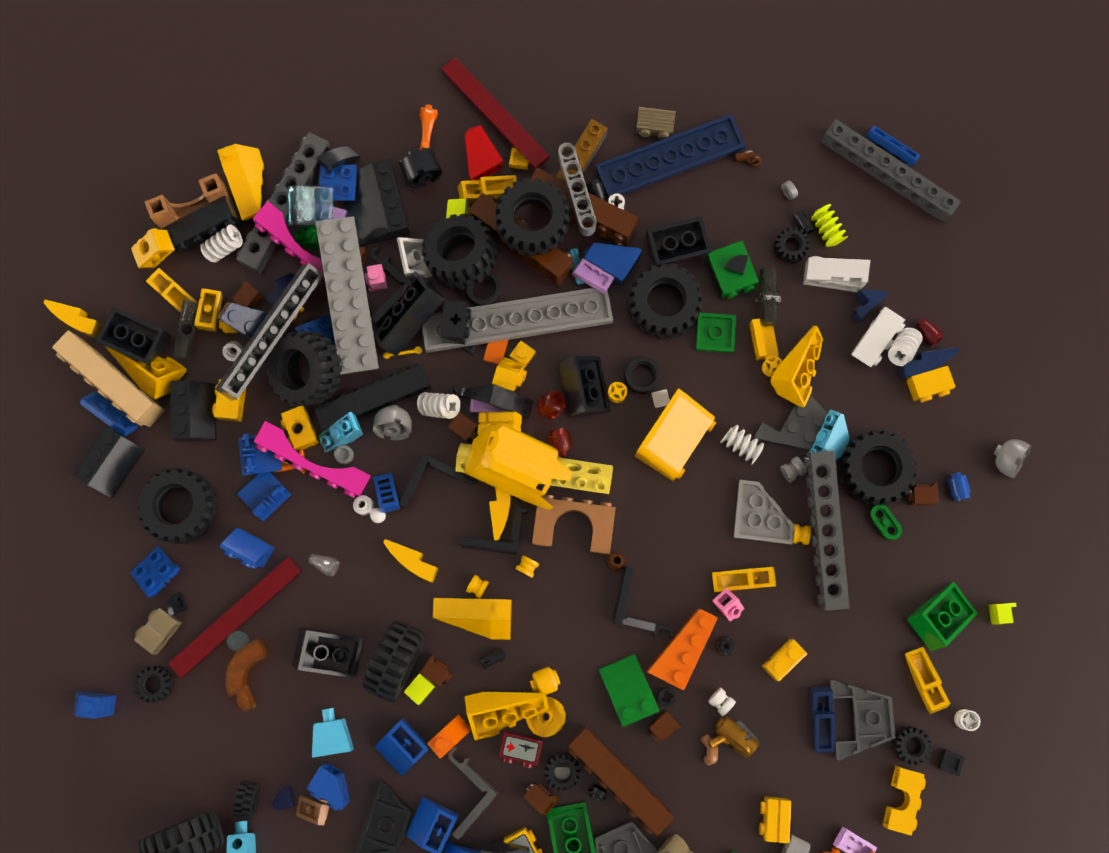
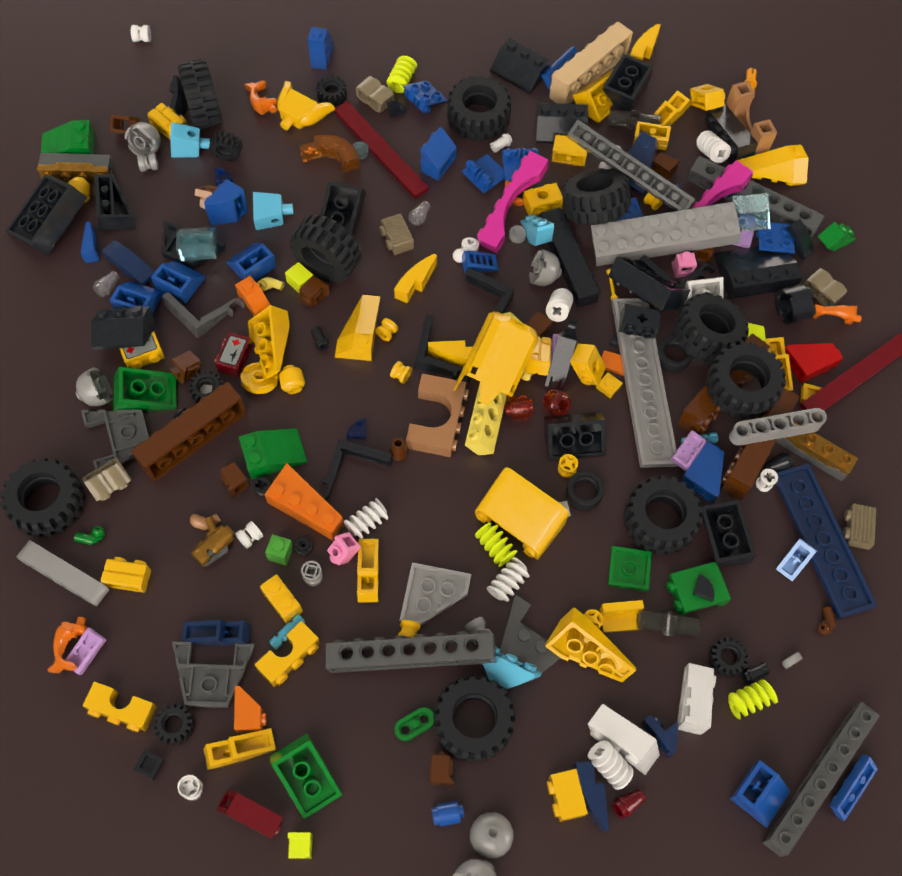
camera: 90 degrees right, 15 degrees down
none -> clear light blue slope [176,227,217,261]
none -> dark red slope [216,789,283,839]
none -> orange slope [234,686,267,733]
none -> orange animal [244,80,277,115]
none -> yellow arch [255,621,320,687]
none -> light yellow arm [257,277,284,291]
none -> bright green brick [265,534,294,566]
none -> medium azure axle [269,614,305,650]
none -> yellow torso [277,81,336,130]
none -> light grey wheel [301,561,323,586]
none -> white piece [344,498,389,539]
none -> clear blue tile [347,419,366,439]
none -> dark tan brick [379,213,414,255]
none -> neon yellow piece [387,56,417,93]
none -> light grey cylinder [470,812,514,859]
none -> neon yellow piece [475,523,517,567]
none -> white pin [490,133,512,153]
none -> blue slope [730,760,790,827]
none -> light orange pin [744,68,757,99]
none -> light blue slope [776,539,817,581]
none -> dark tan brick [804,268,847,306]
none -> green slope [818,222,856,251]

